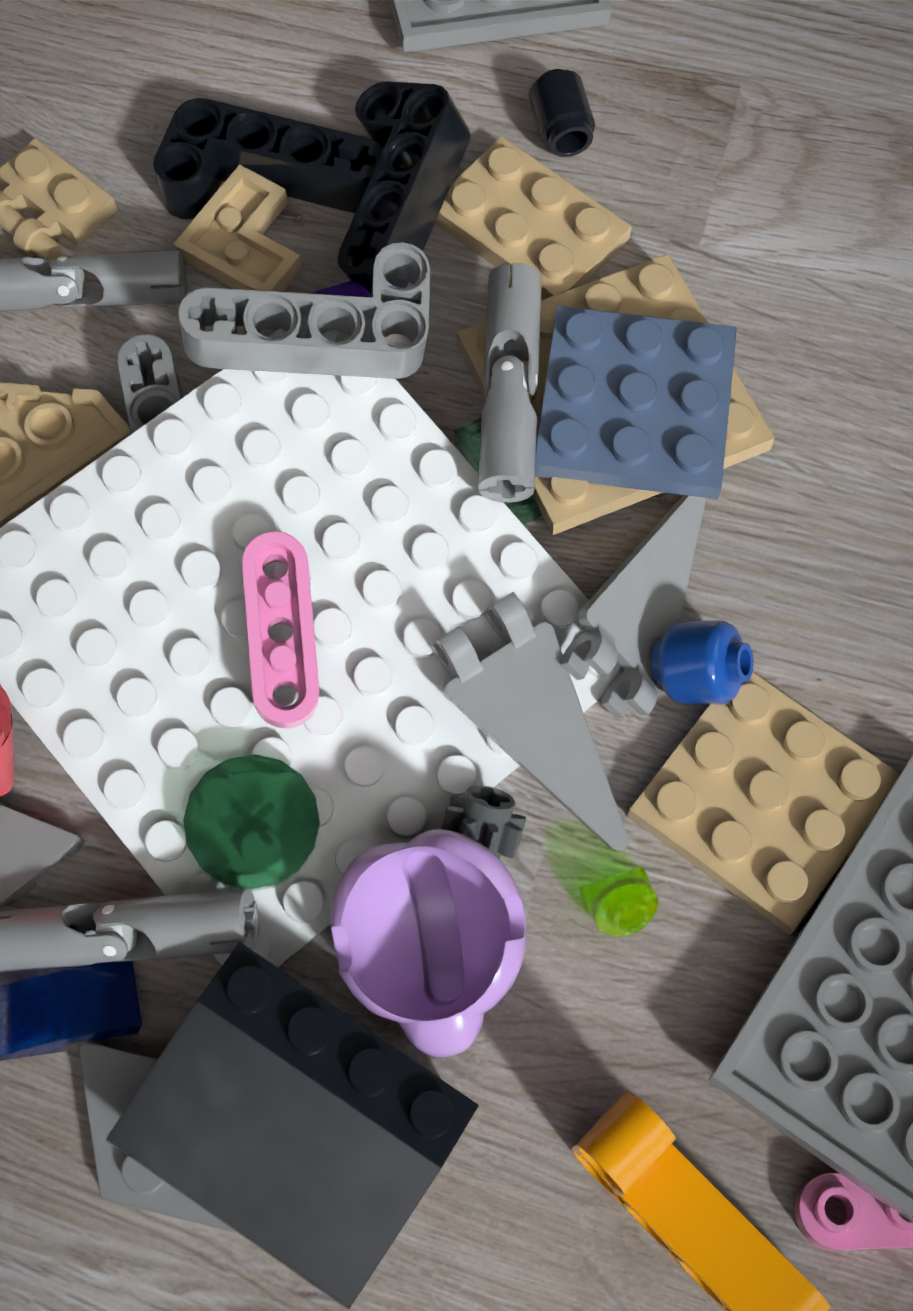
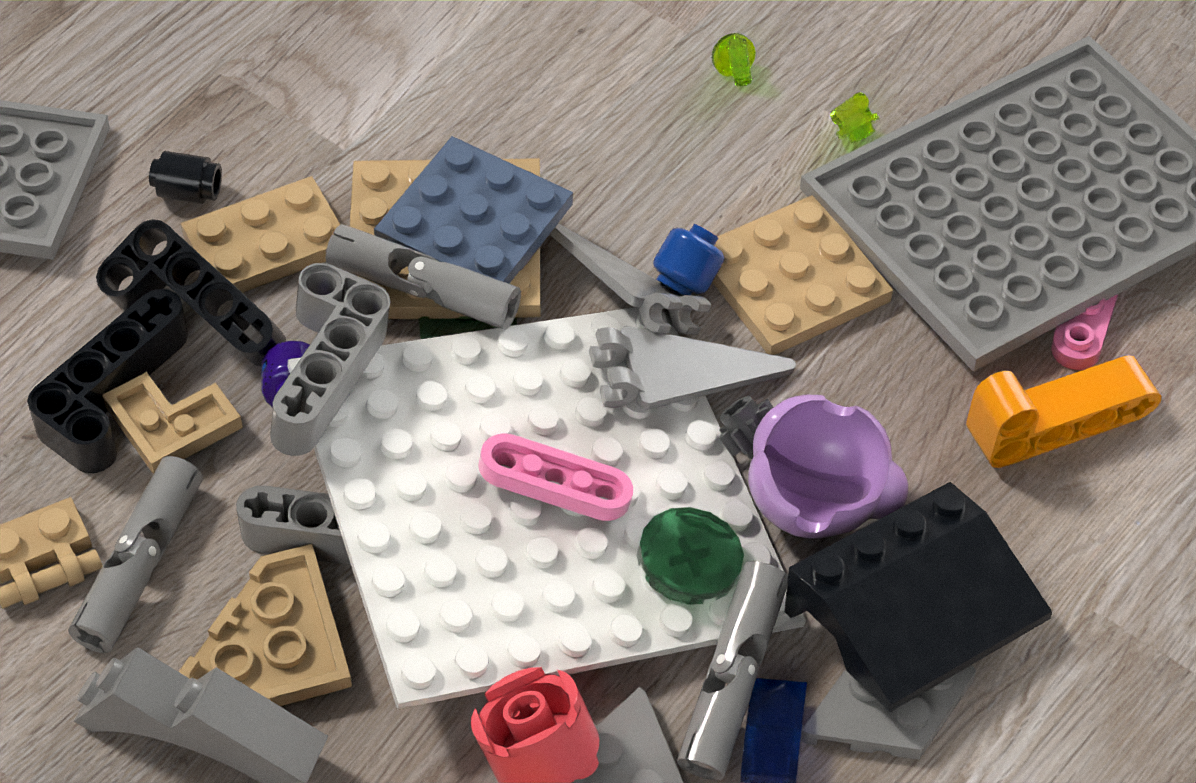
camera: 70 degrees left, 15 degrees down
clear neon green plate [579,866,658,937] -> none

